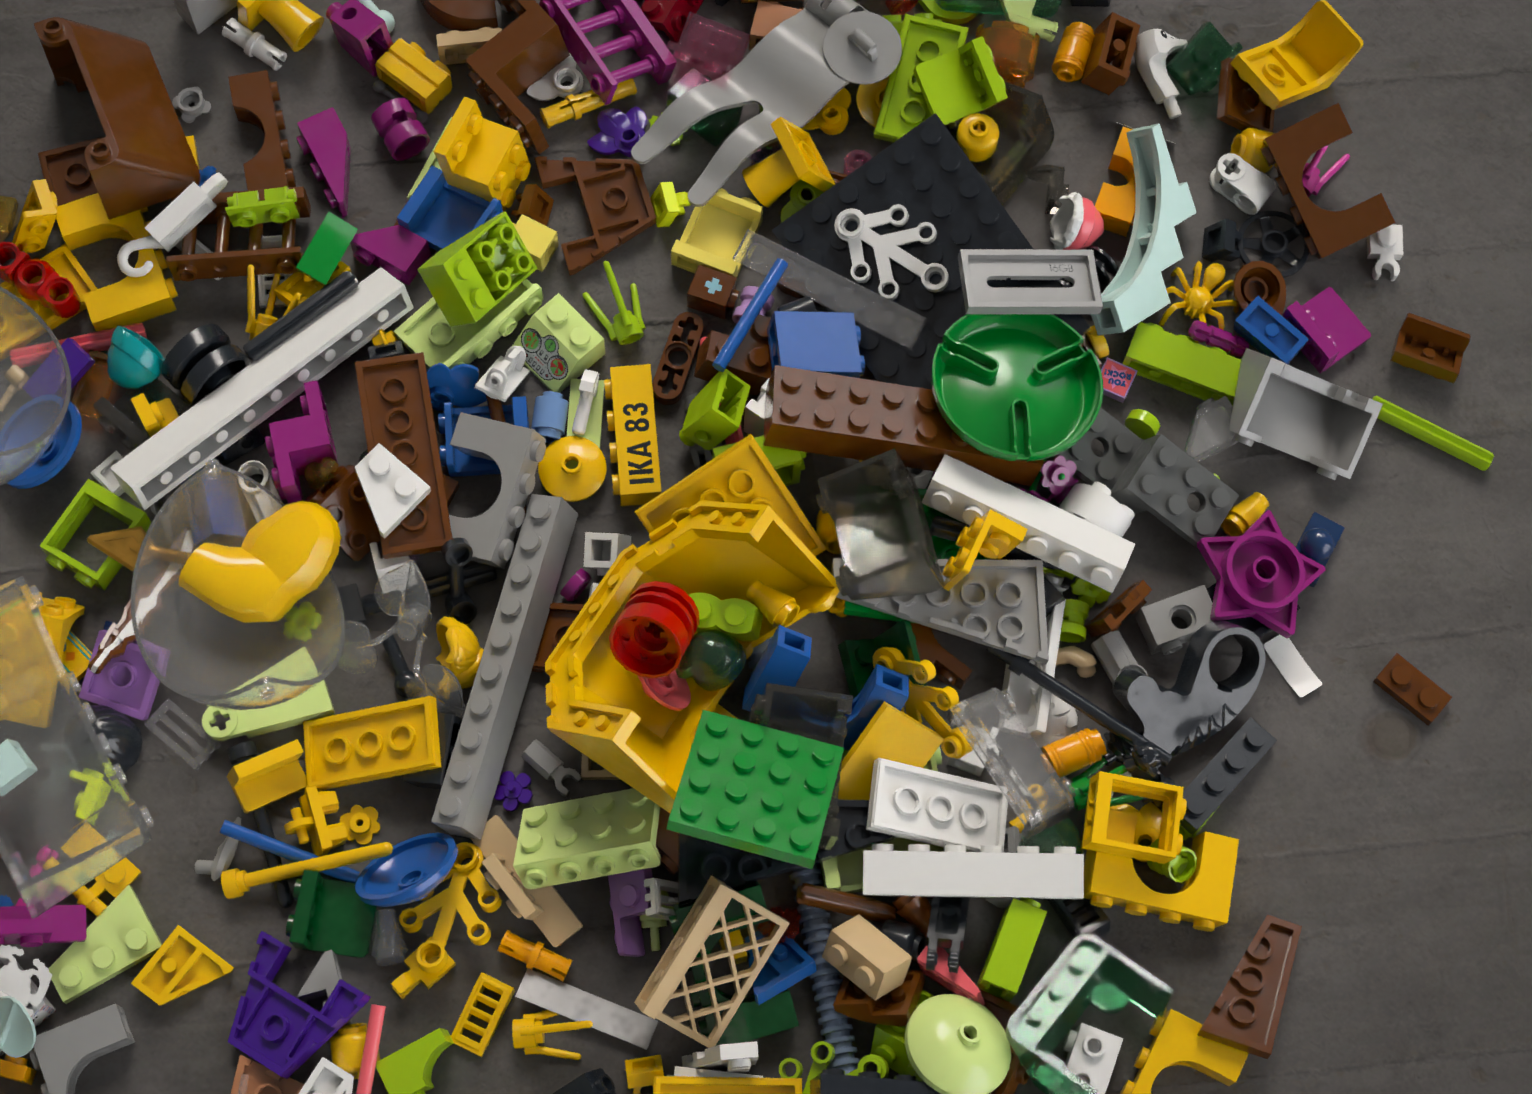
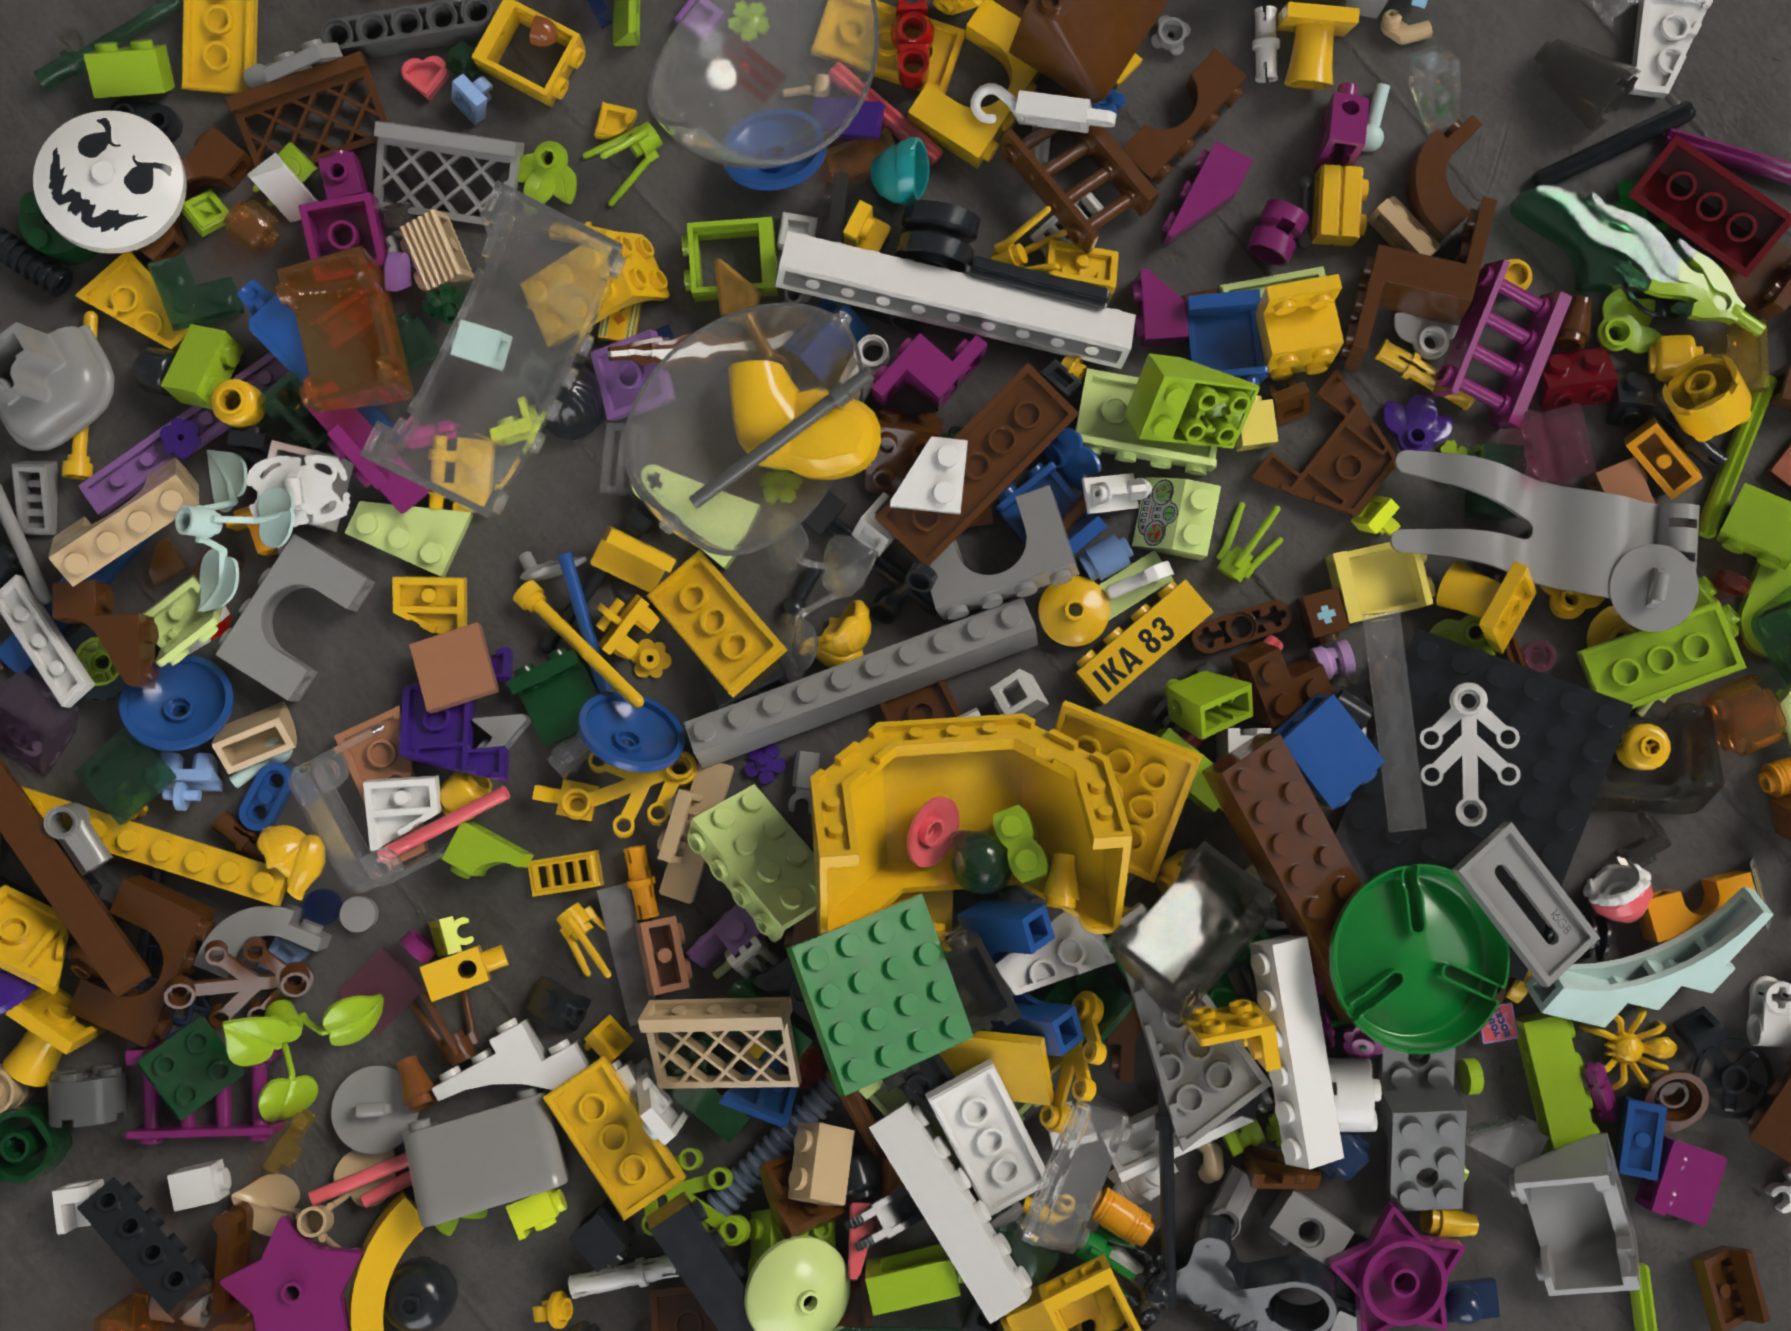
camera: 60 degrees right, 15 degrees up
lime hinge [225,186,300,227] -> none
green slope [295,212,358,286] -> none
clear yellow arm [304,457,339,490] -> none
magenta tile [560,568,592,602] -> none
red wheel [609,581,700,678] -> none
blue bar [712,258,788,372] -> none
lime bracket [914,36,1008,125] -> none
none -> nougat tile [409,622,500,714]
none -> nougat brick [634,915,692,996]
none -> dark grey bar [689,367,875,509]
none -> white wing [991,910,1115,996]
none -> dark blue head [1319,1132,1371,1181]

